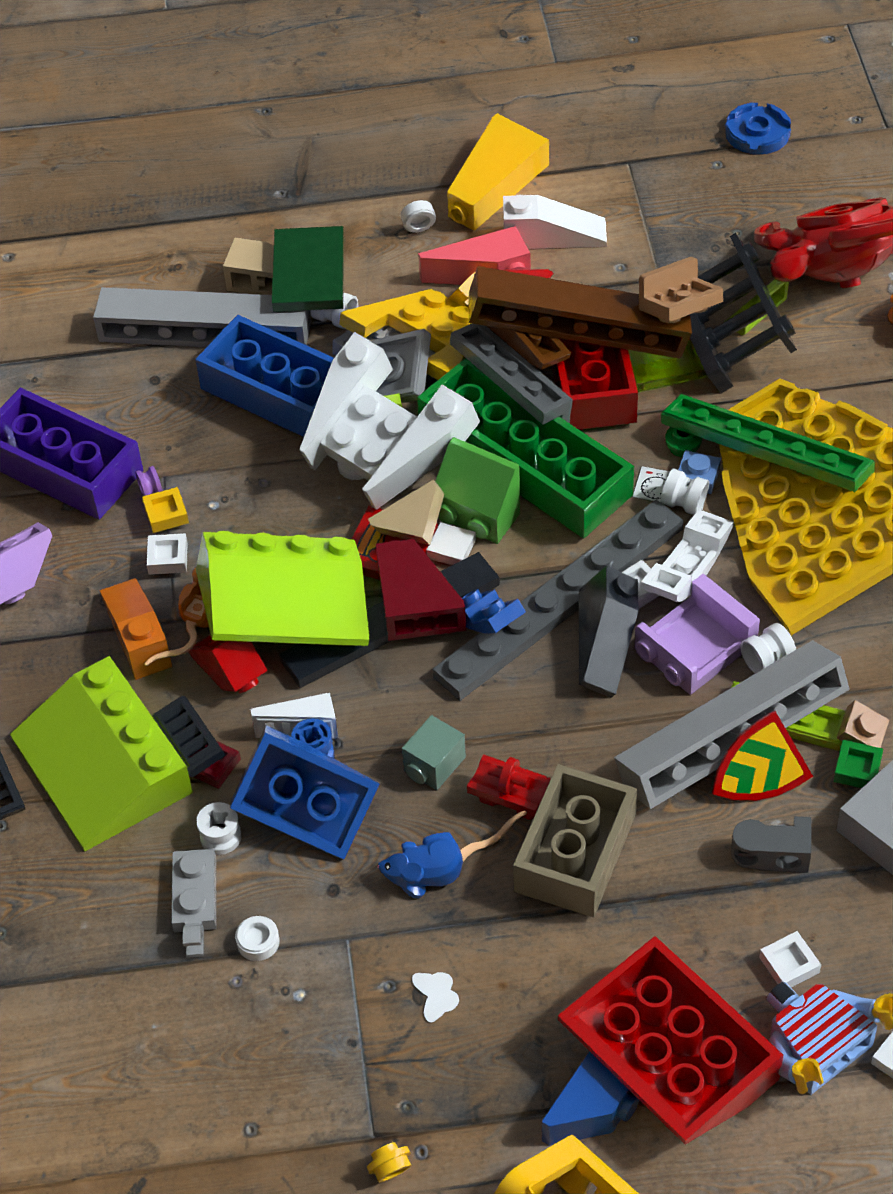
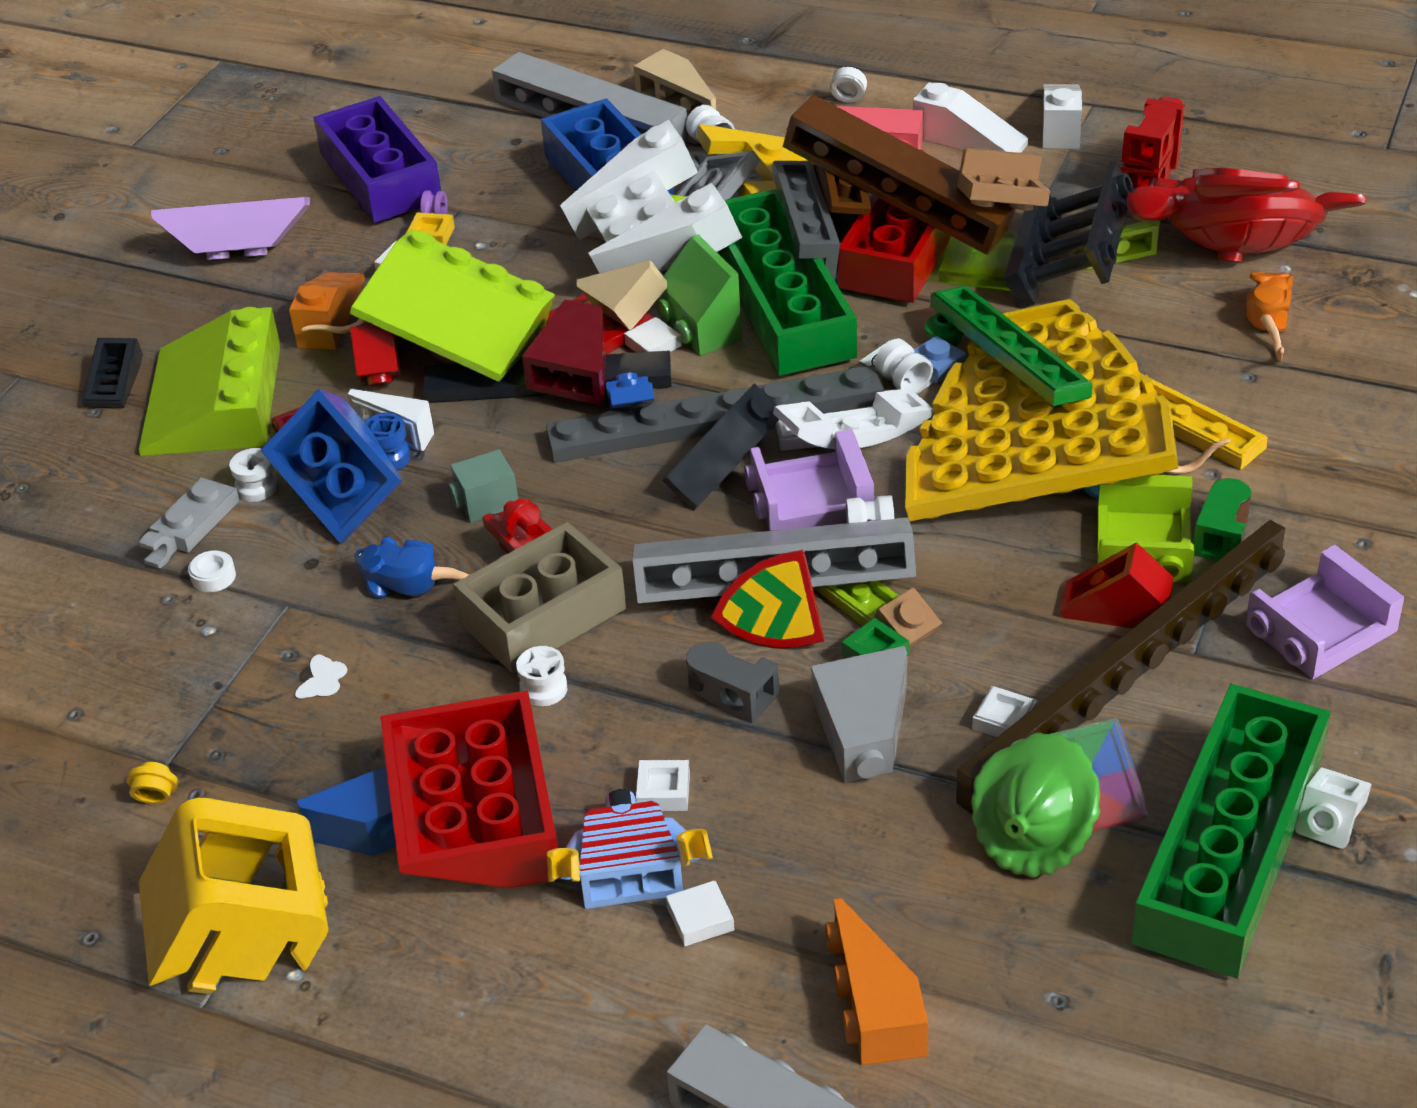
camera: 30 degrees right, 10 degrees down
black slope [152,696,226,778] -> none
dark green tile [272,226,344,312] -> none
yellow slope [447,113,549,231] -> none
blue tile [725,102,791,155] -> none
none -> white wheel [516,646,567,707]
none -> white slope [1043,84,1082,149]
none -> red hips [1121,96,1185,190]

